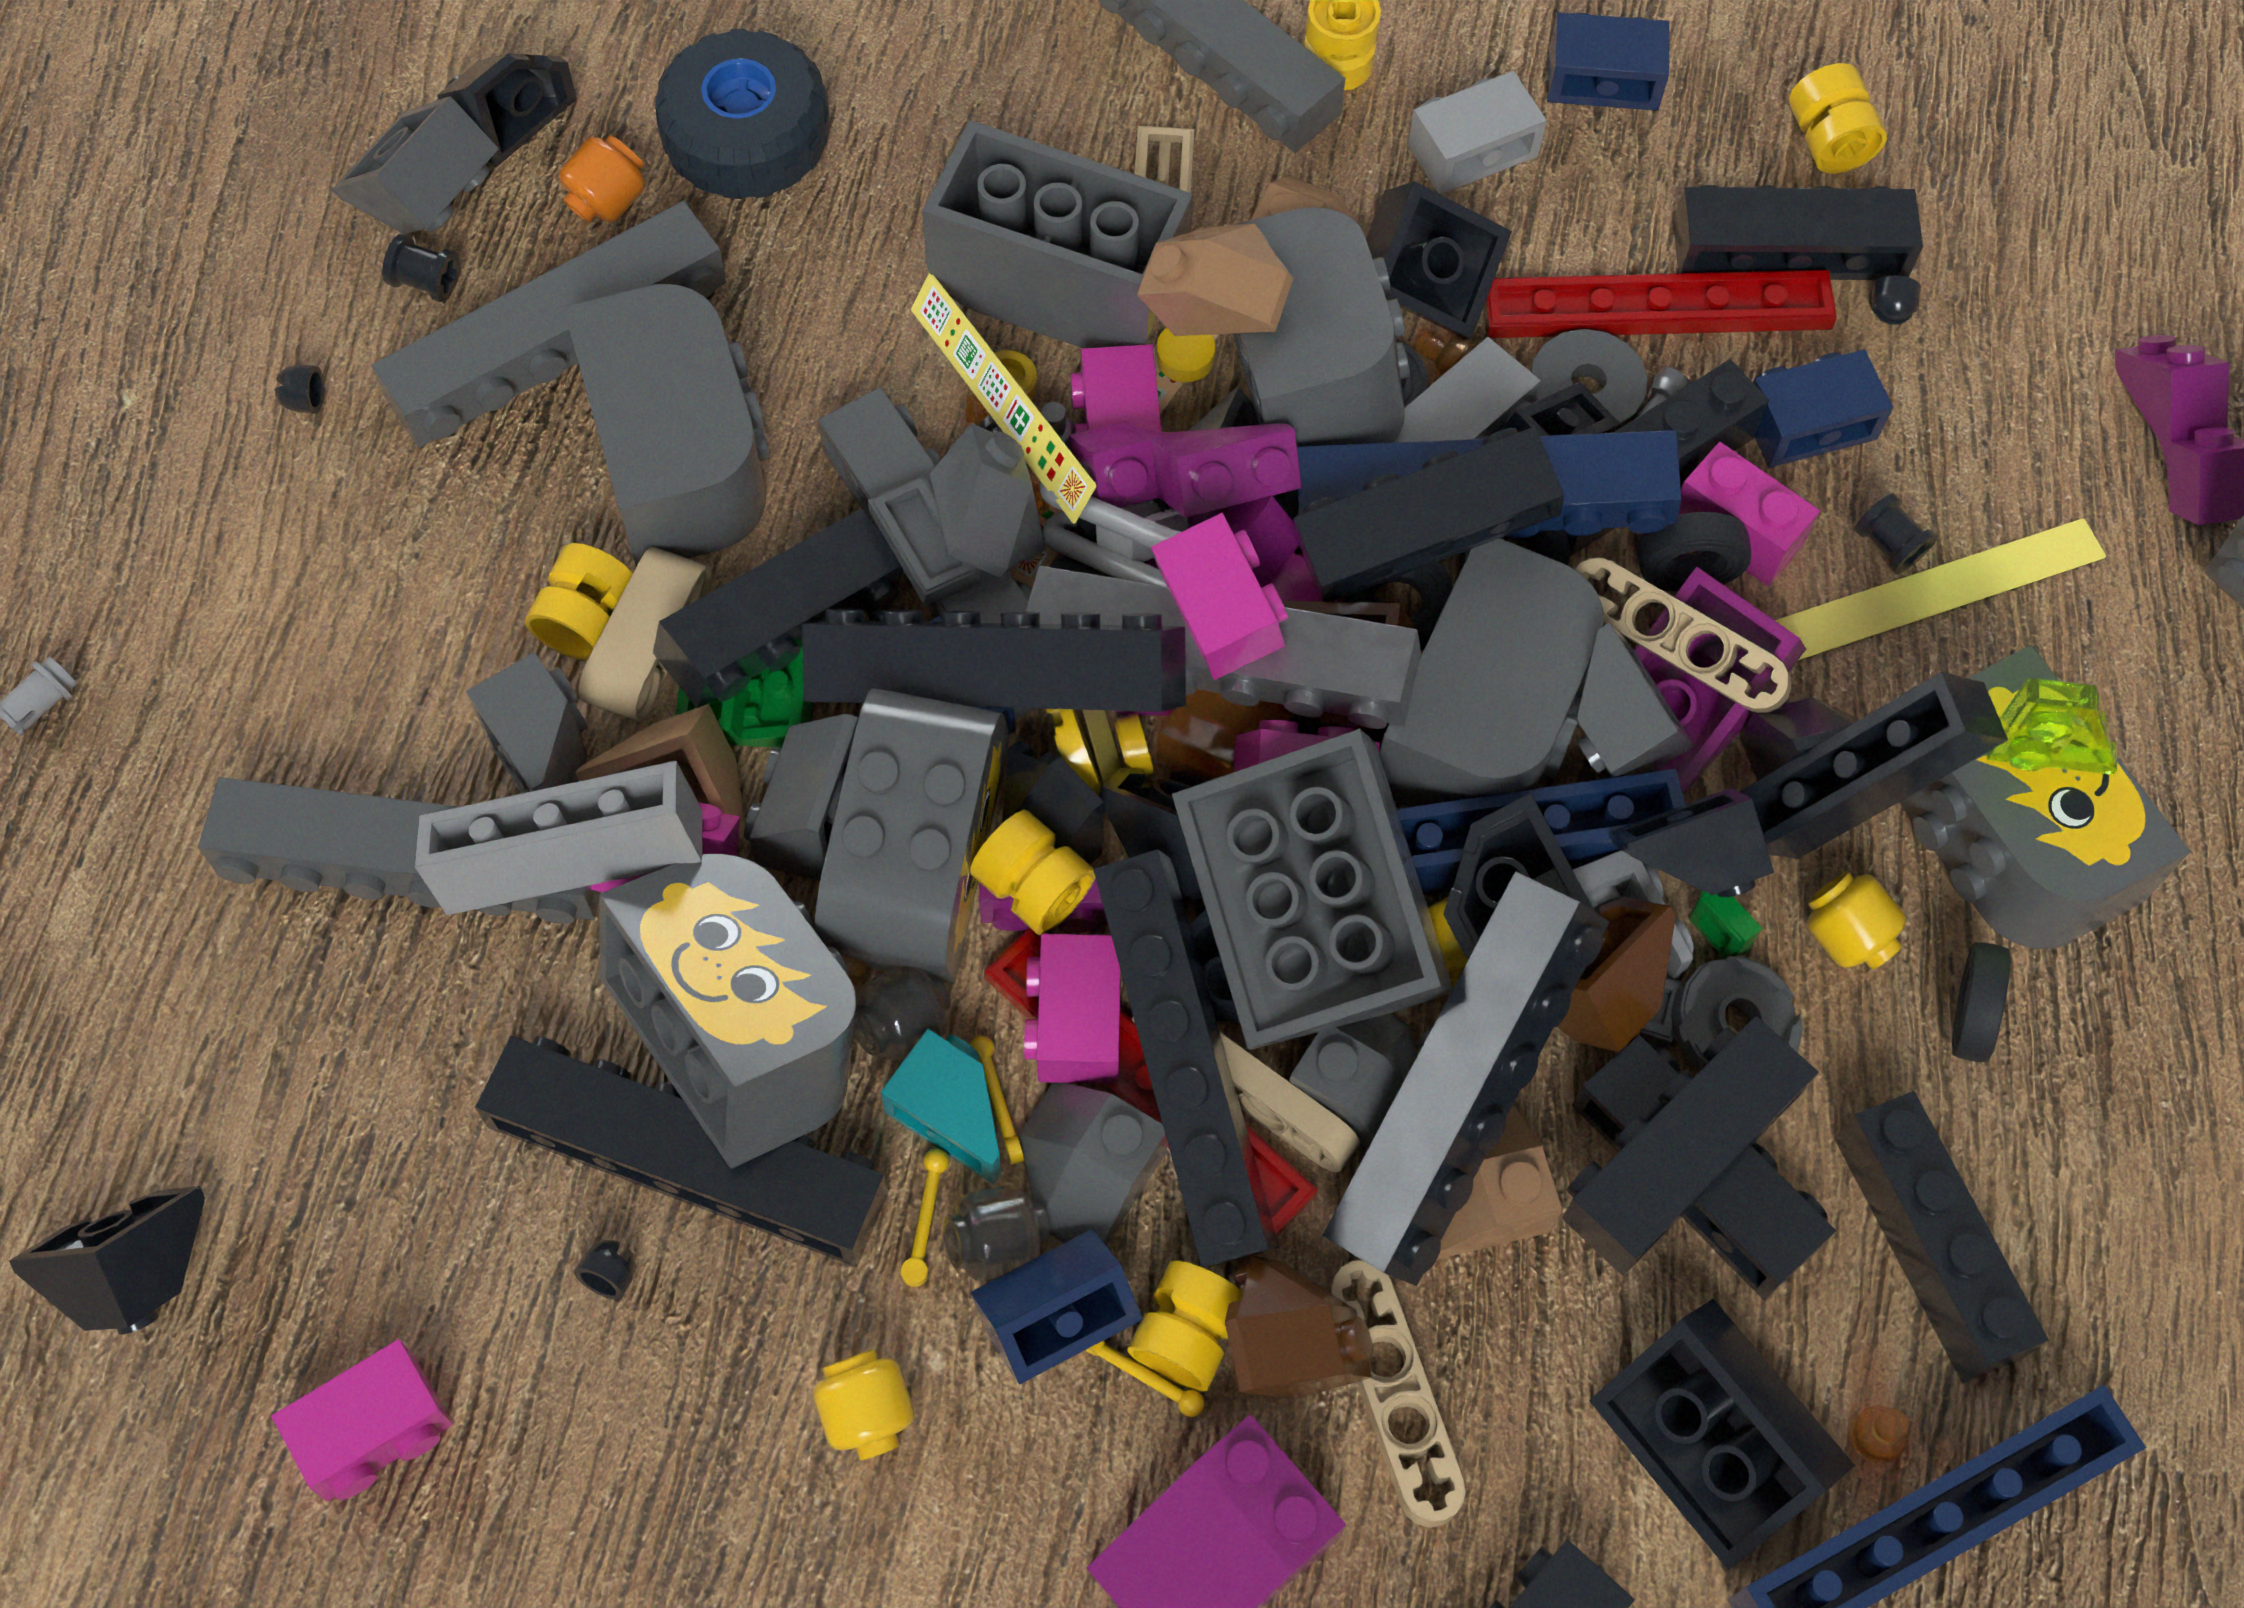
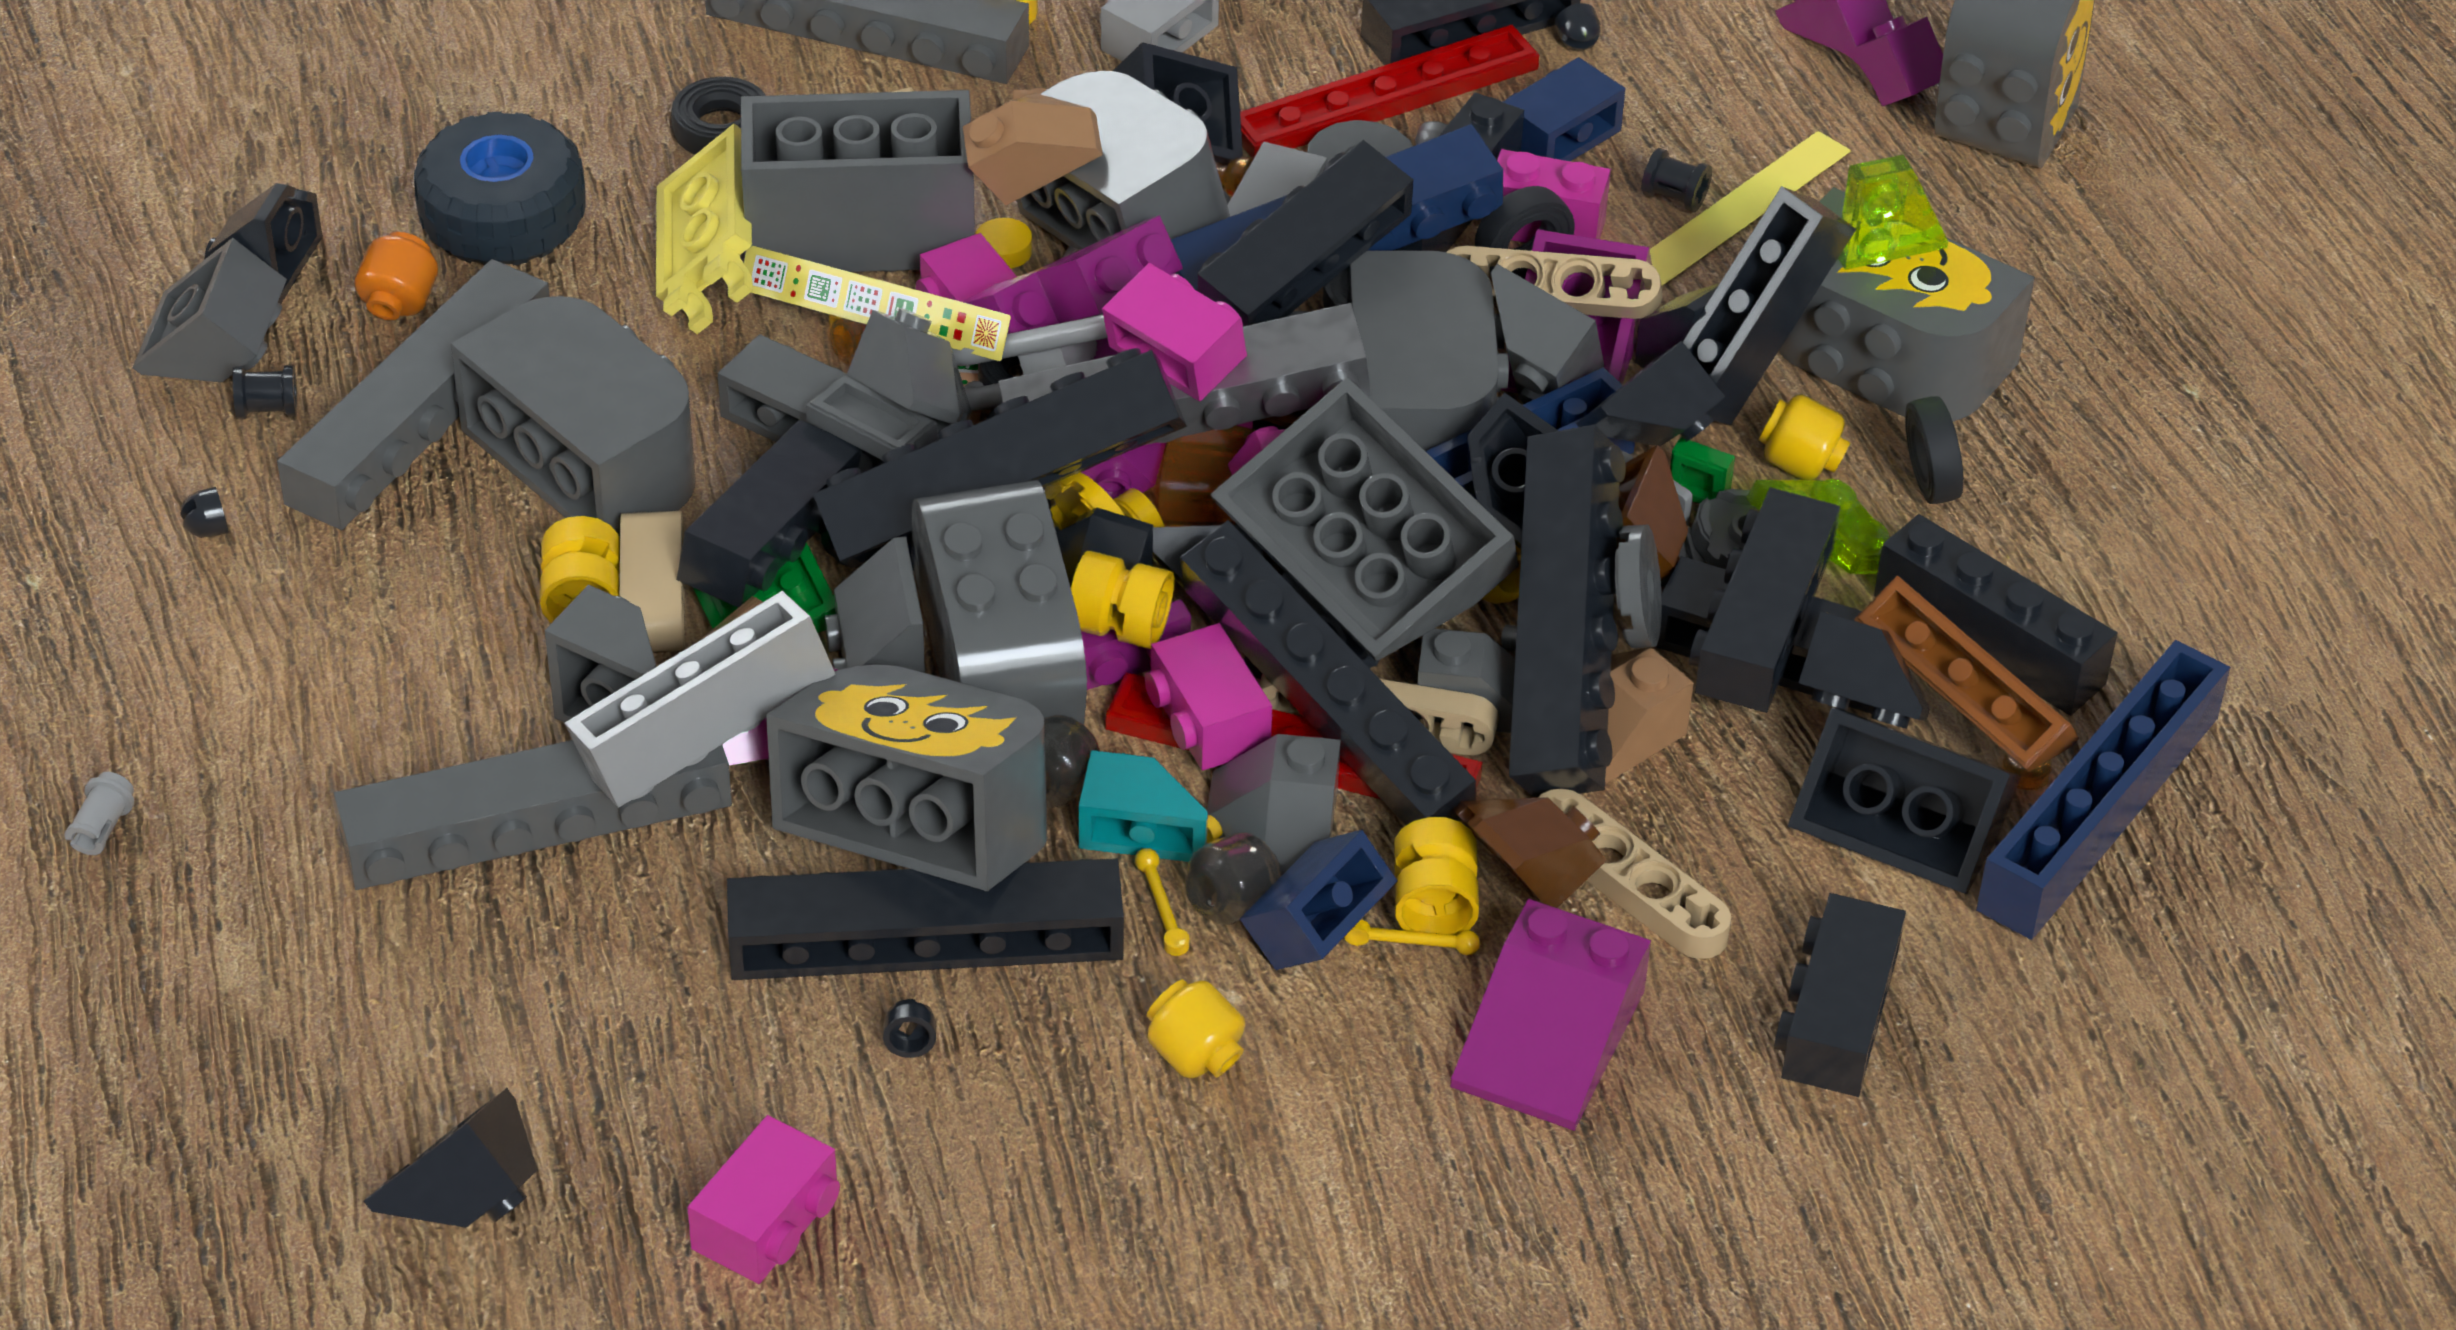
camera: 25 degrees left, 20 degrees down
none -> light yellow tile [656,124,753,334]
none -> black tyre [671,77,766,154]
none -> dark grey tile [1615,524,1662,648]
none -> clear neon green wing [1746,479,1890,574]
none -> black slope [1799,611,1930,729]
none -> dark orange slope [1854,575,2079,773]

